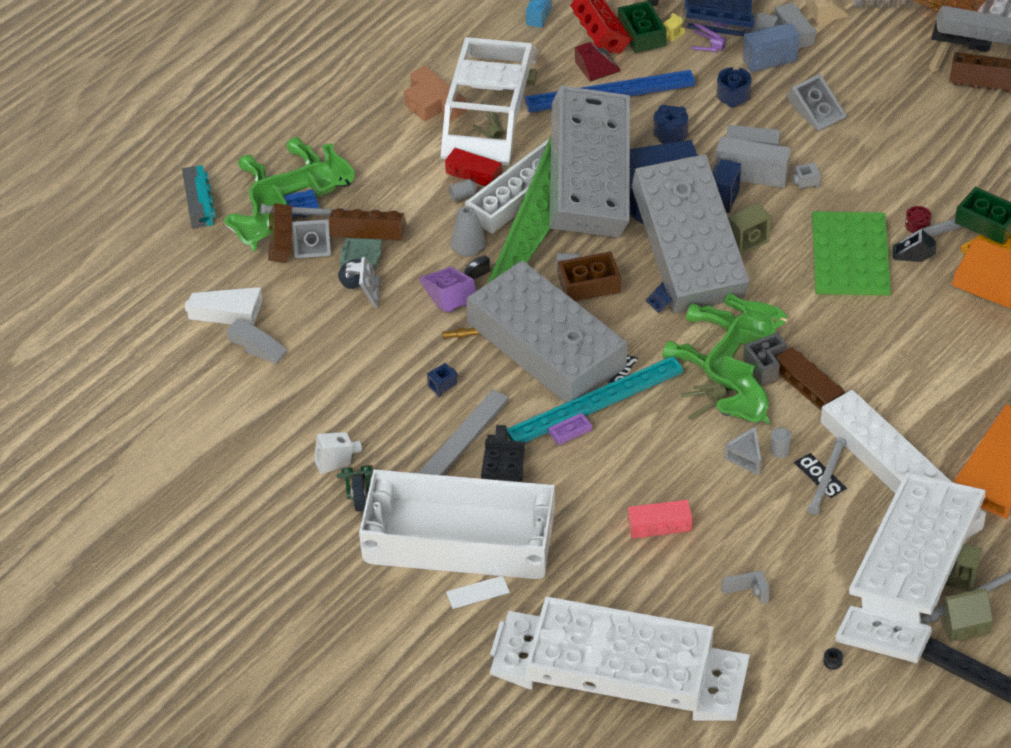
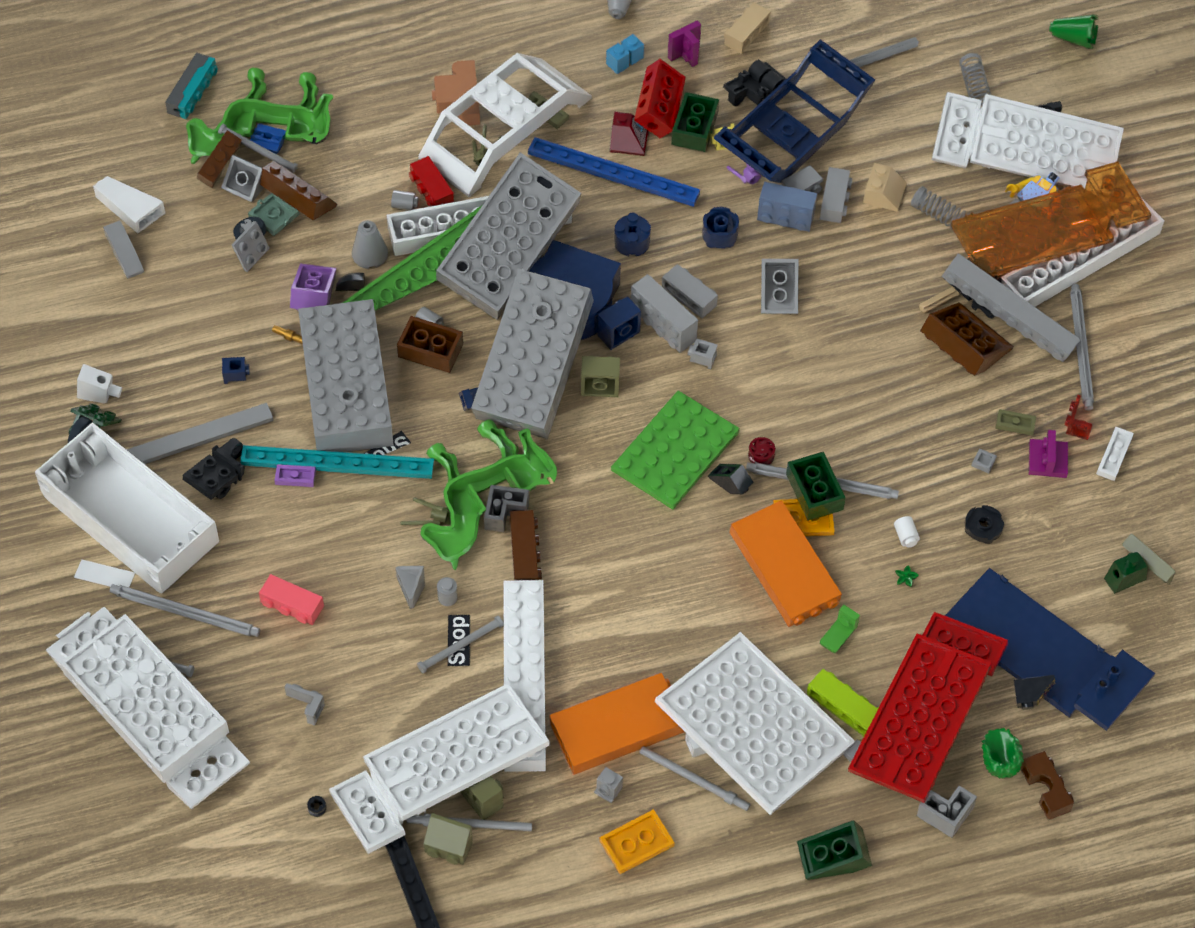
camera: 30 degrees right, 10 degrees up
none -> light grey piece [110,584,260,637]

